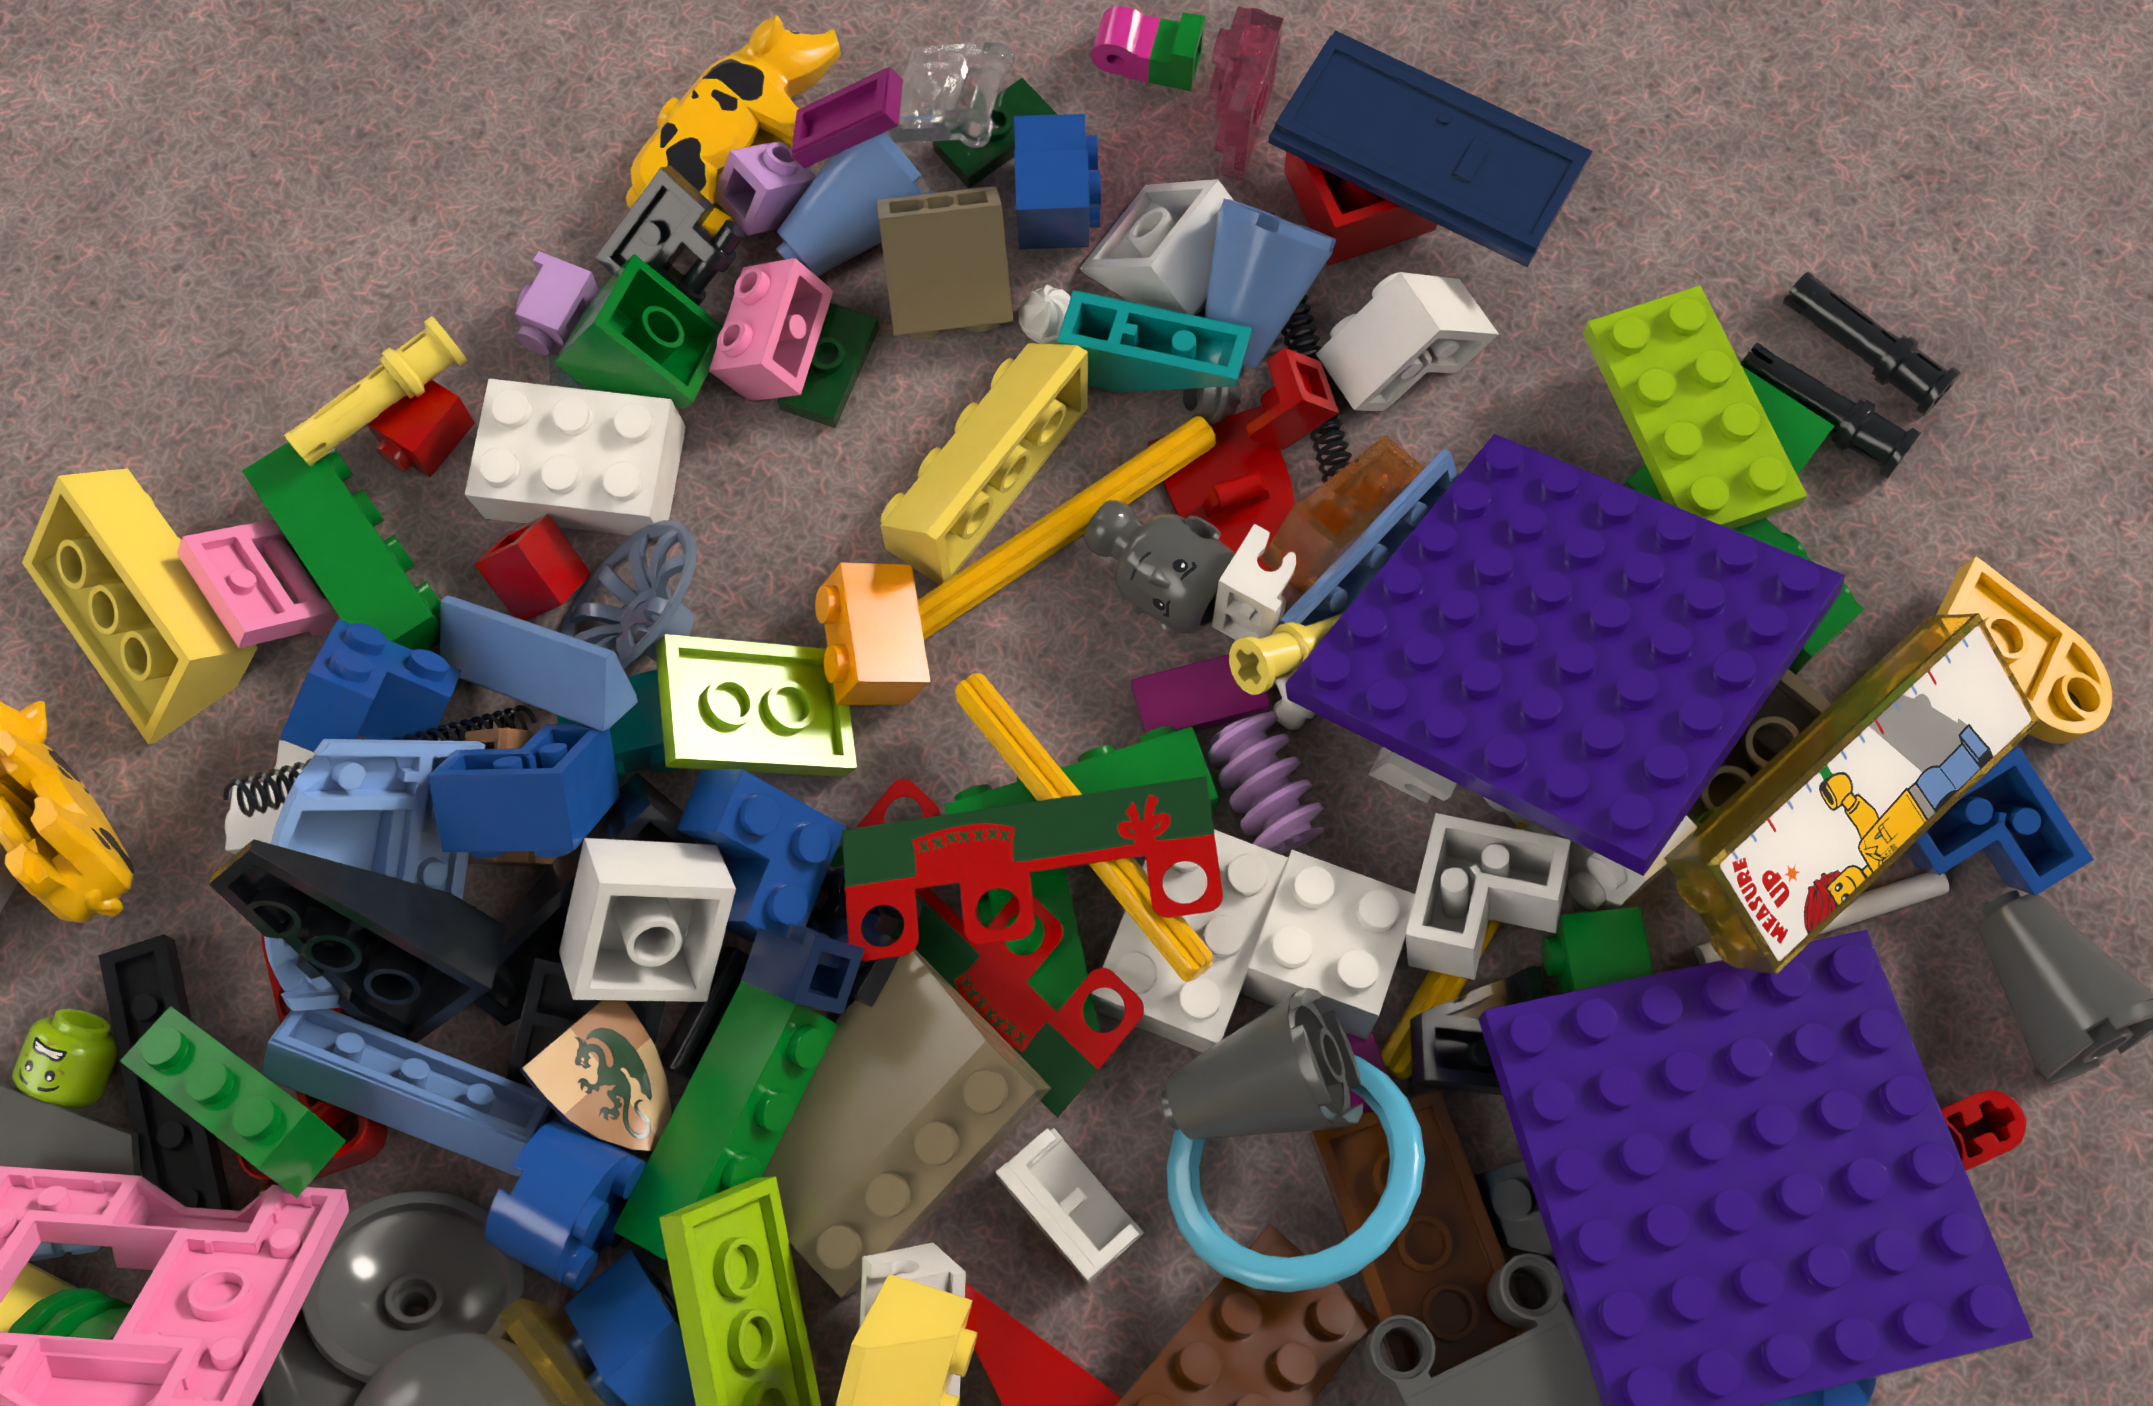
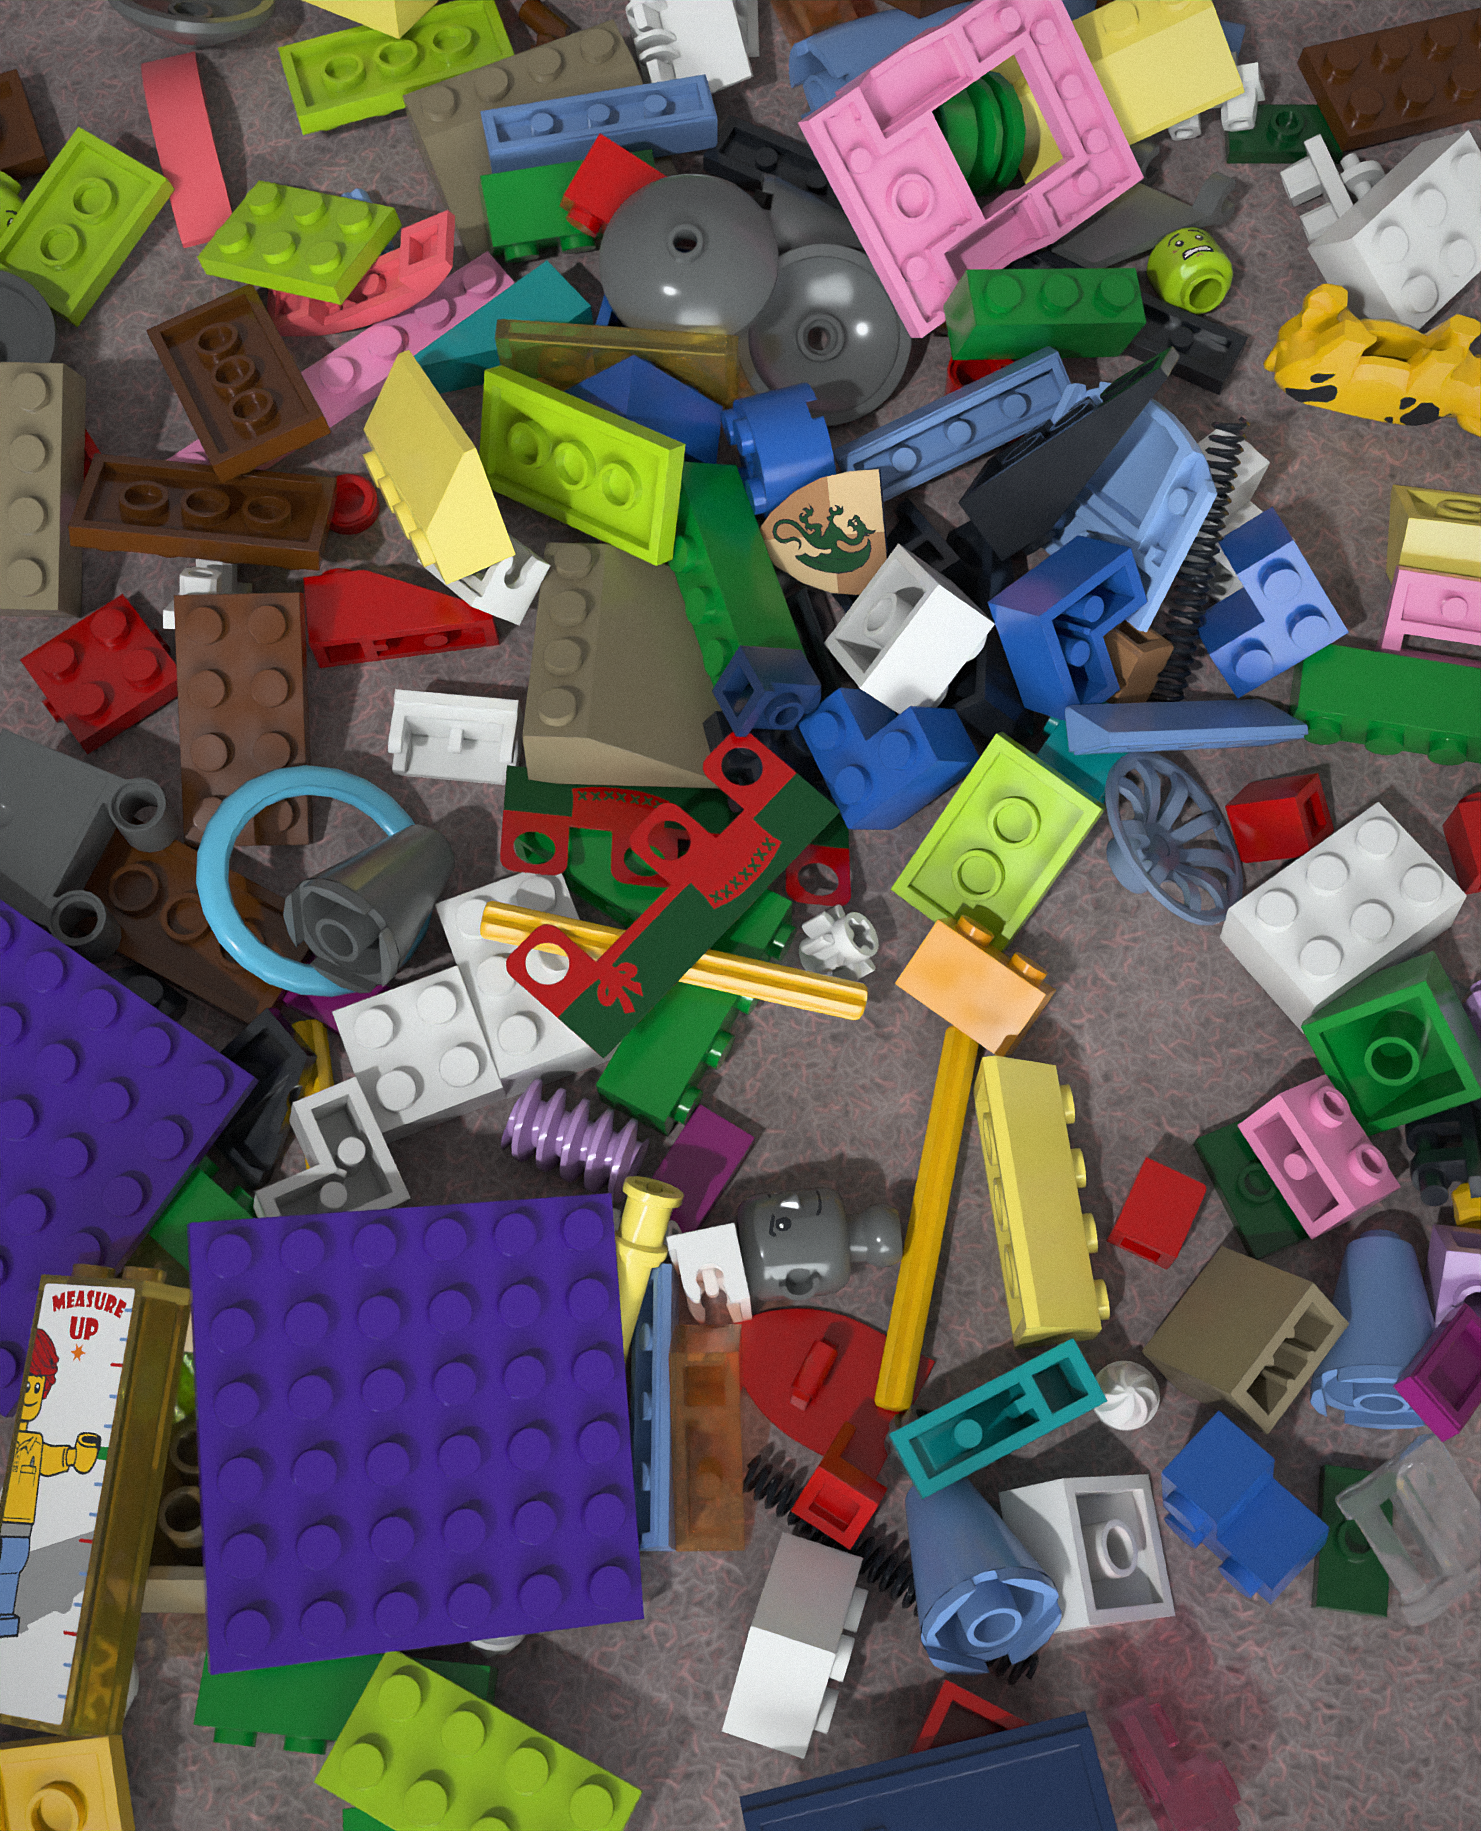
camera: 140 degrees right, 0 degrees up
leg [1091,6,1205,92] -> none
none -> white gear [799,904,879,981]
none -> red panel [1106,1157,1206,1270]

